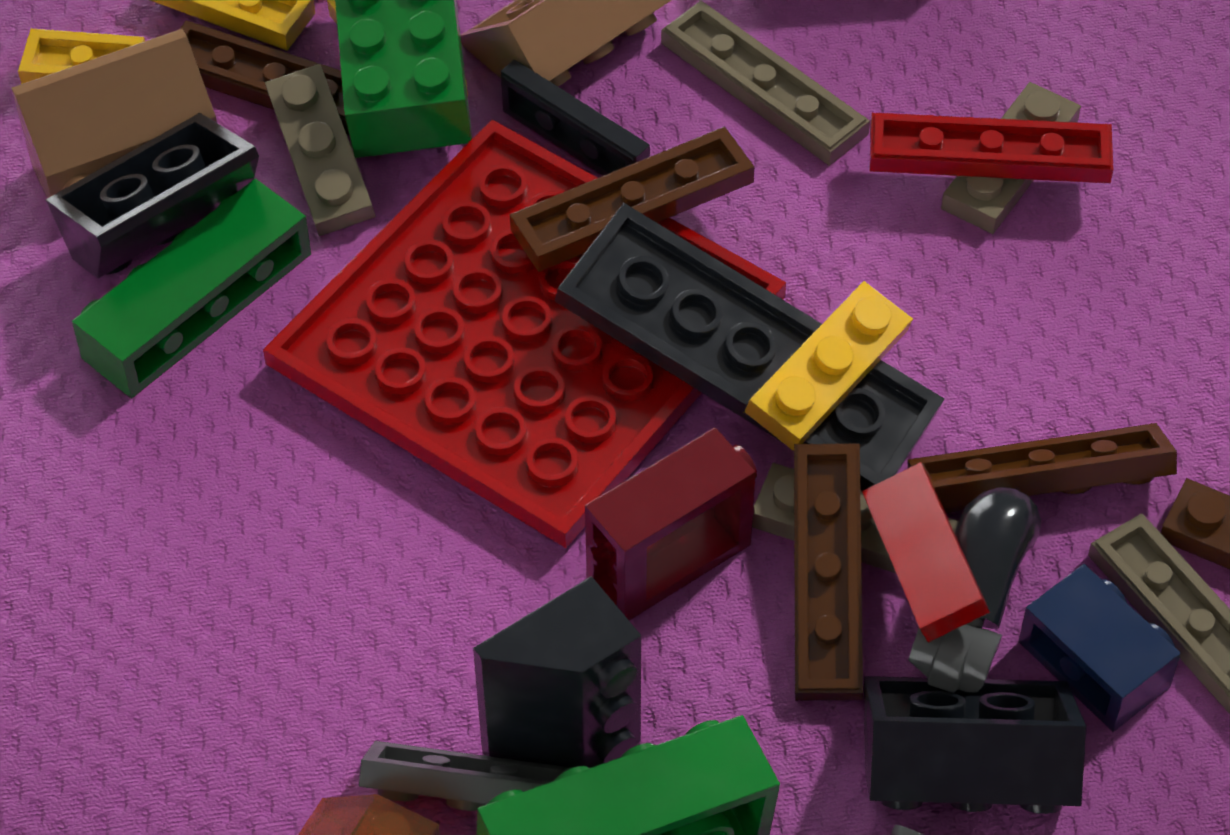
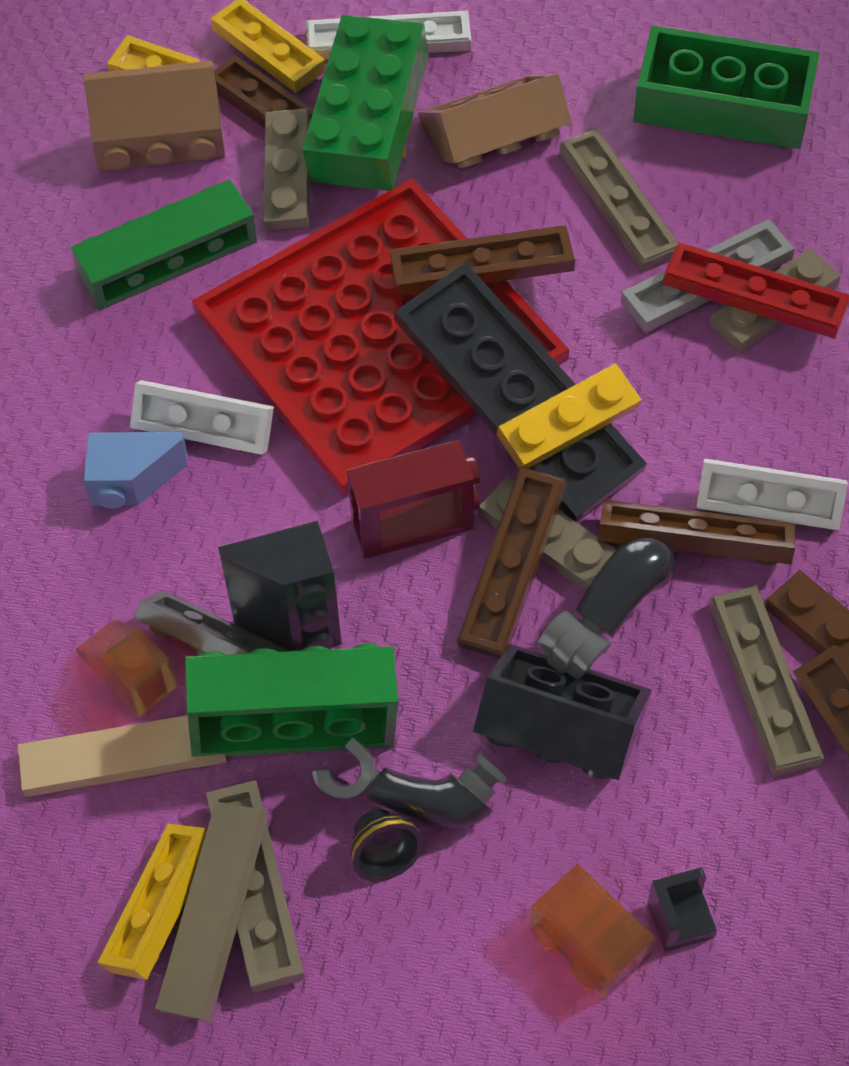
camera: 20 degrees right, 5 degrees up
black slope [45,113,259,278] -> none
black tile [501,59,650,176] -> none
red tile [862,462,990,643] -> none
dark blue brick [1018,564,1181,732] -> none
none -> medium blue slope [84,432,188,509]
none -> white plate [130,380,274,455]
none -> light grey plate [621,219,795,333]
none -> white plate [696,458,848,530]

